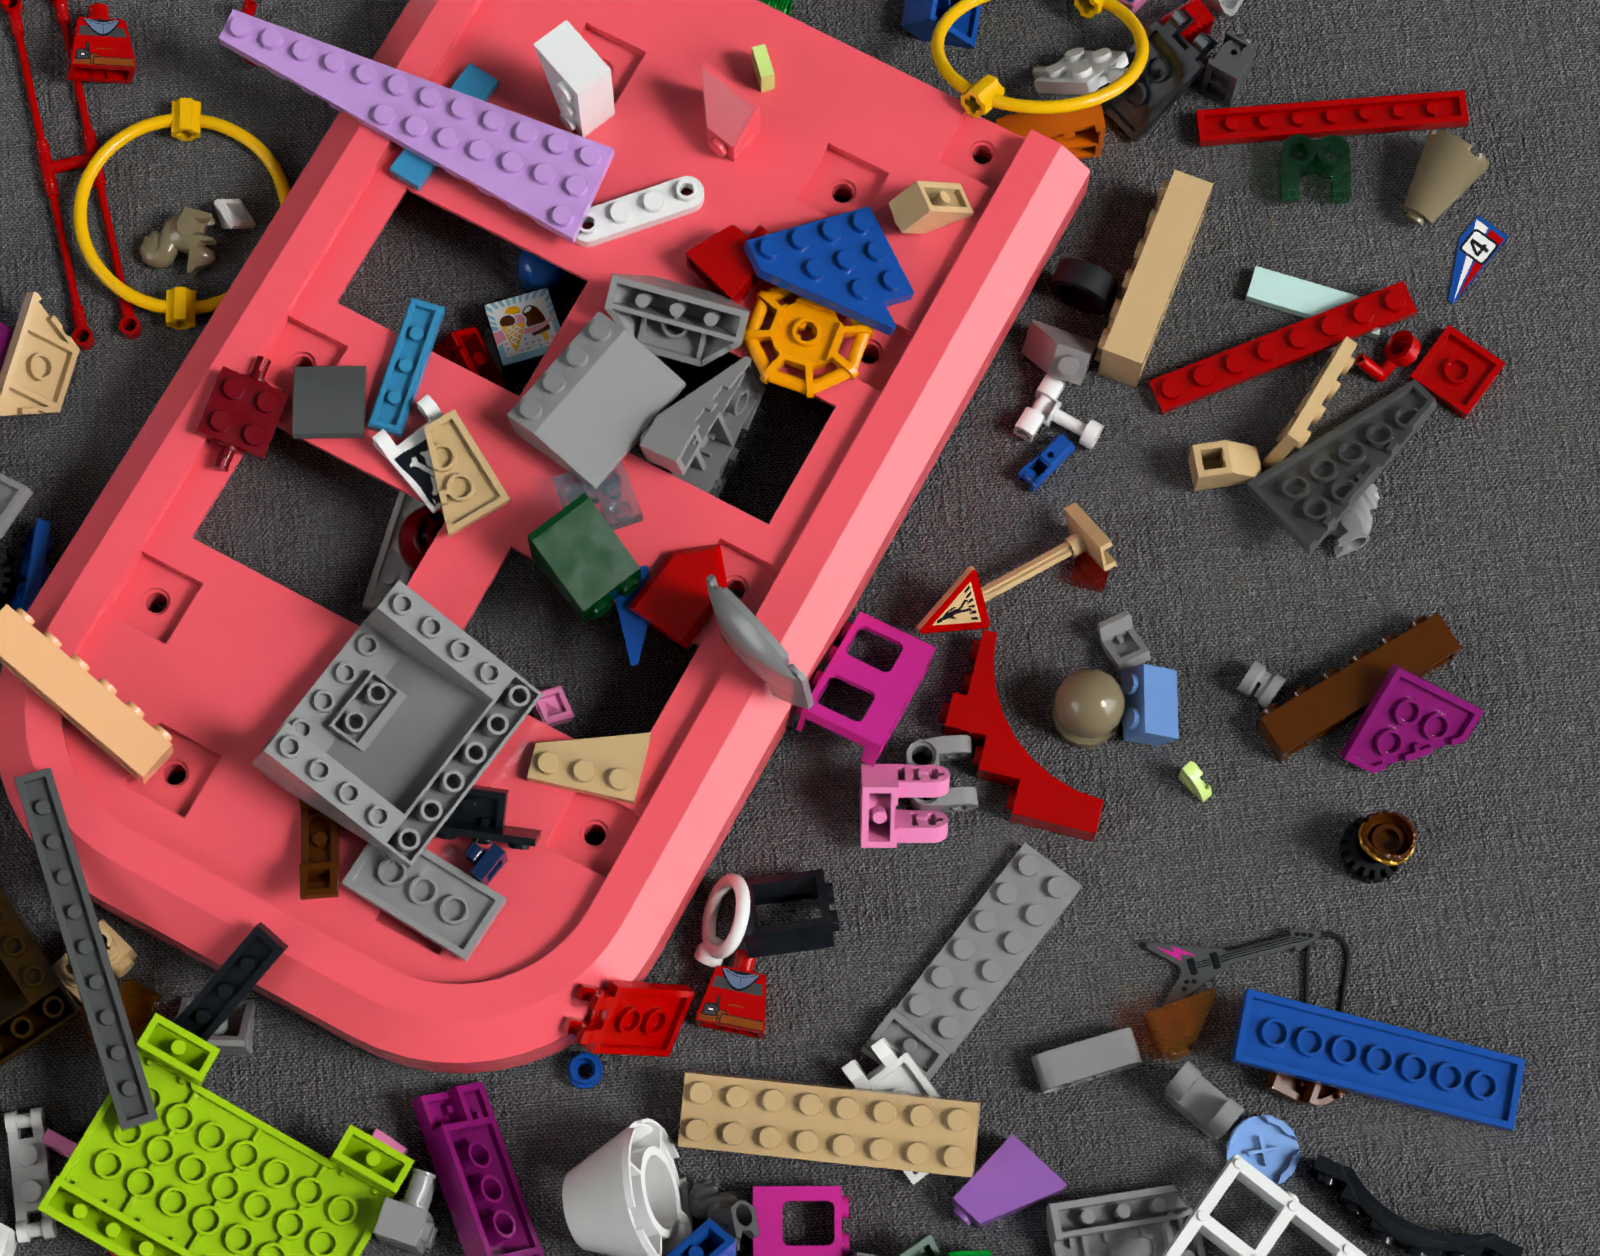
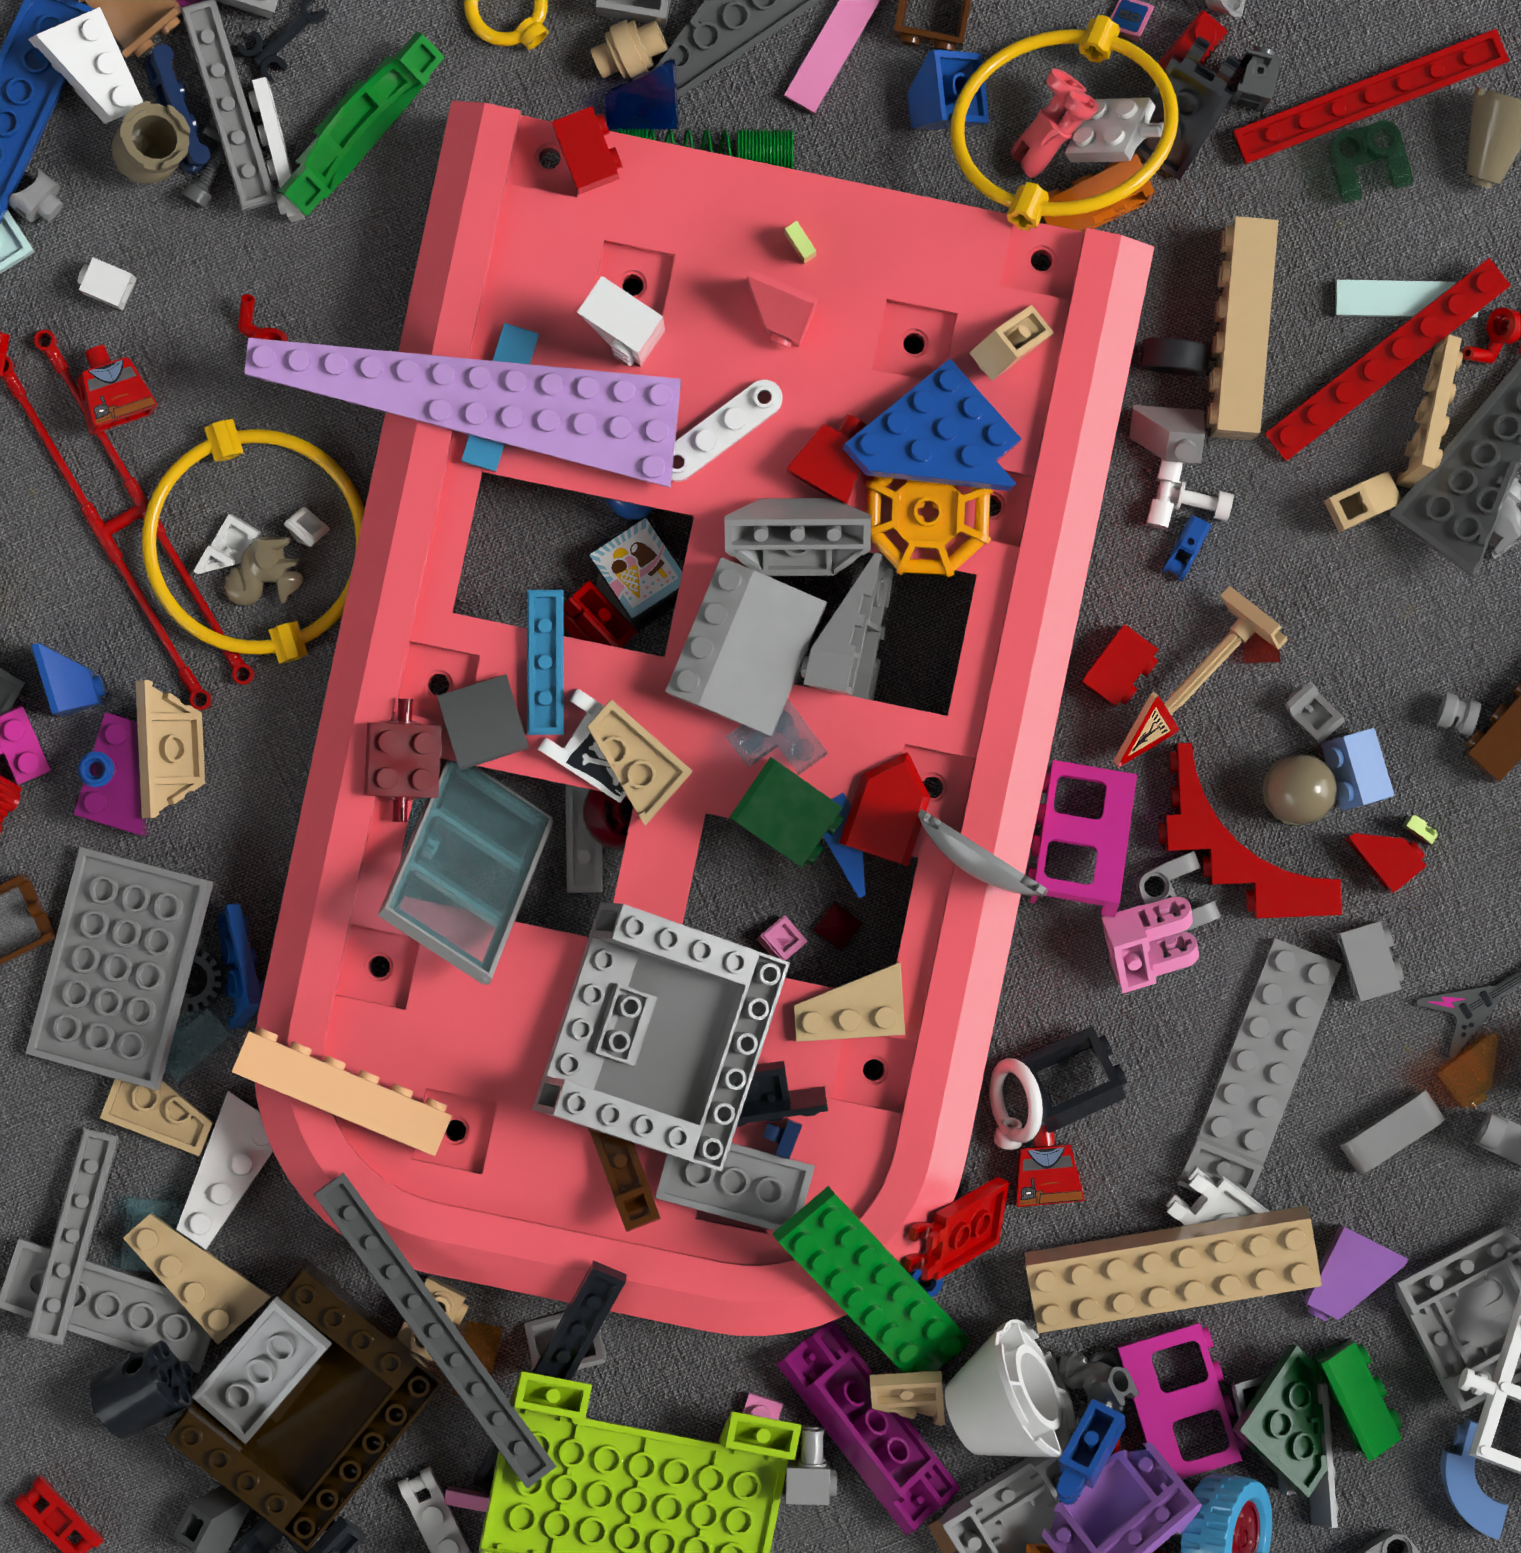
camera: 20 degrees left, 15 degrees up
none -> white slope [193,514,261,574]
none -> clear light blue door [377,759,554,985]
none -> green plate [772,1186,971,1373]
none -> dark red slope [813,902,863,951]
none -> tan wing [870,1371,945,1426]
none -> coral piece [1010,68,1098,178]
none -> red brick [1080,624,1159,708]
none -> light grey brick [1335,921,1404,1002]
none -> red slope [1344,833,1427,893]

